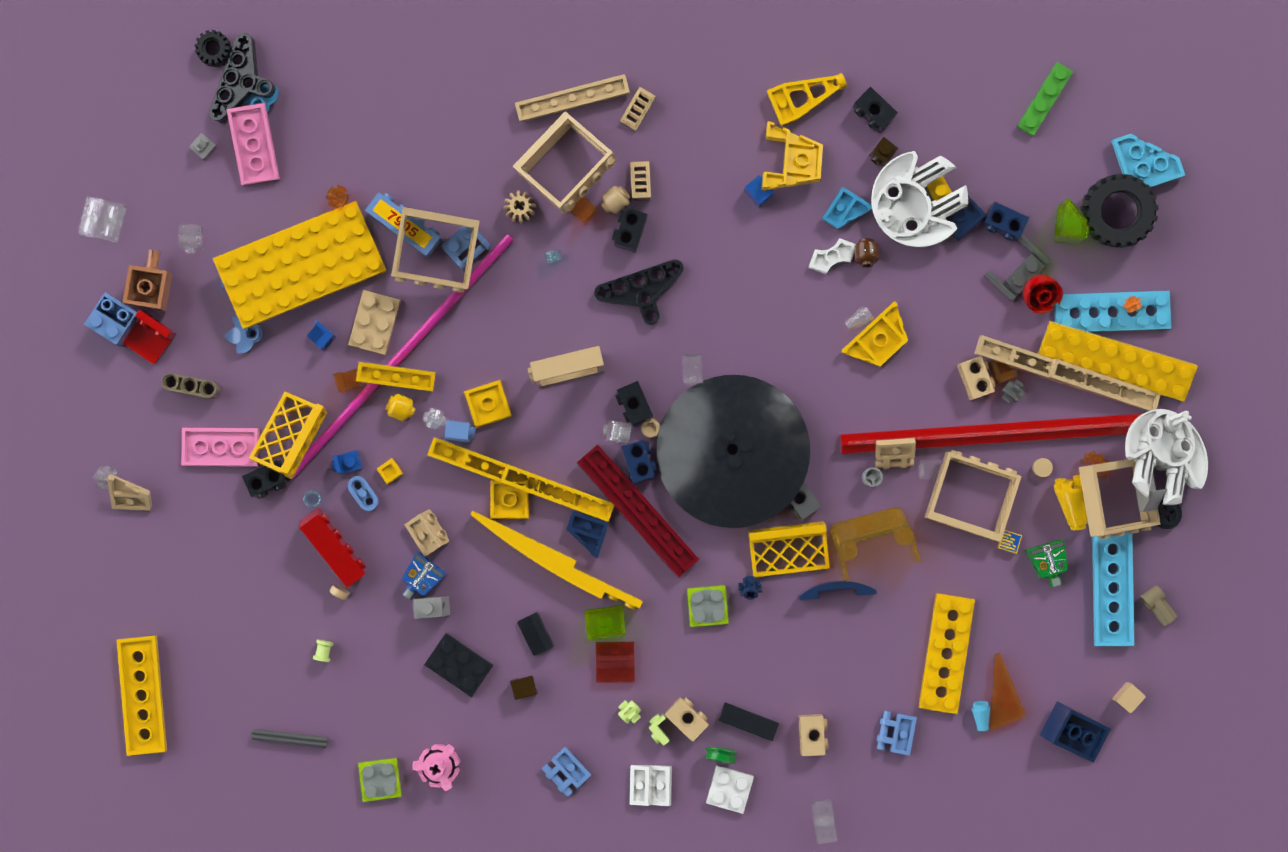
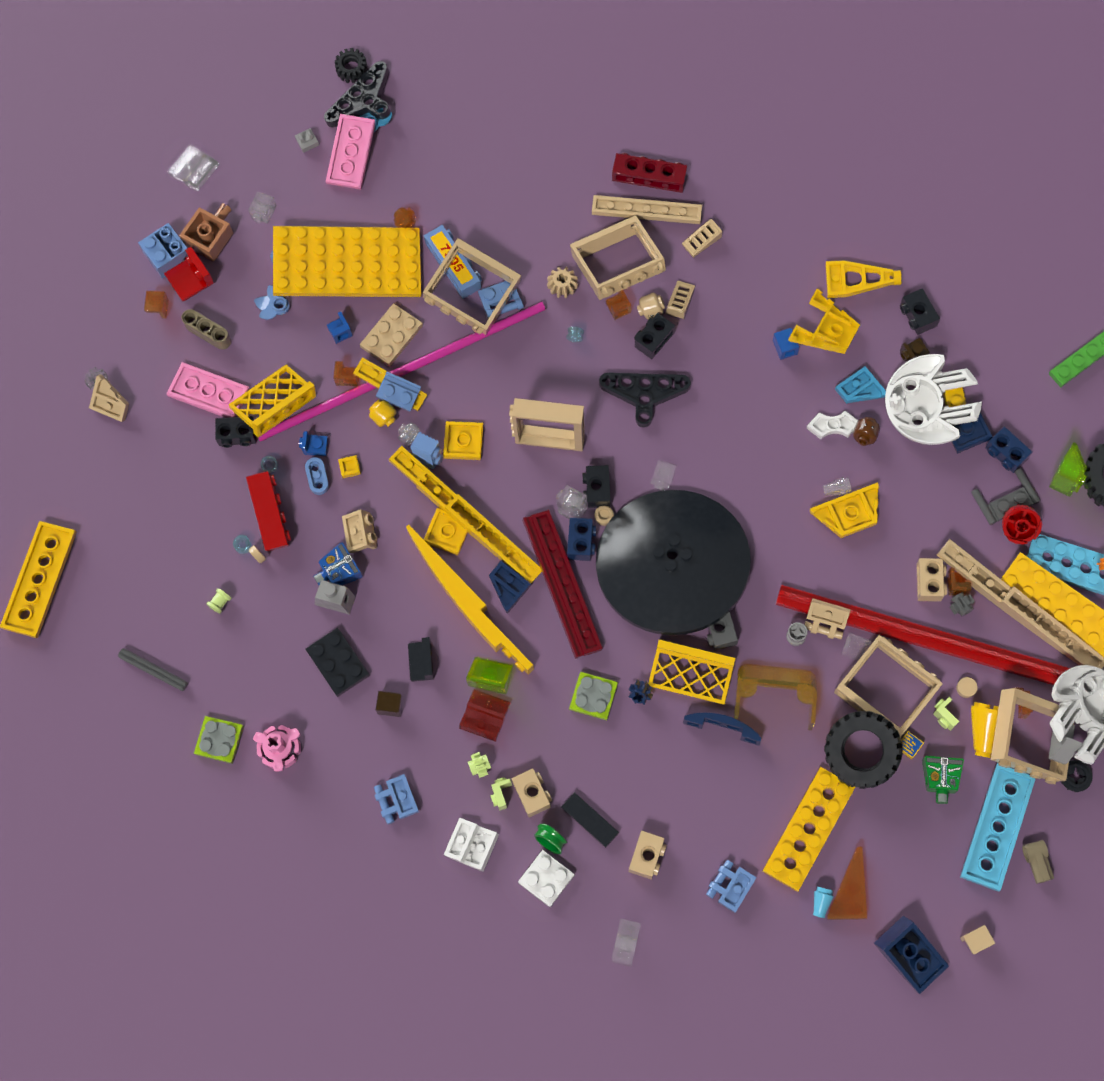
camera: 30 degrees right, 15 degrees down
none -> clear orange panel [144,291,169,319]
none -> clear light blue bush [233,535,251,554]
none -> medium blue plate [376,372,421,412]
none -> dark red brick [612,153,687,193]
none -> black tyre [824,711,903,789]
none -> yellowish green bracket [933,697,959,731]

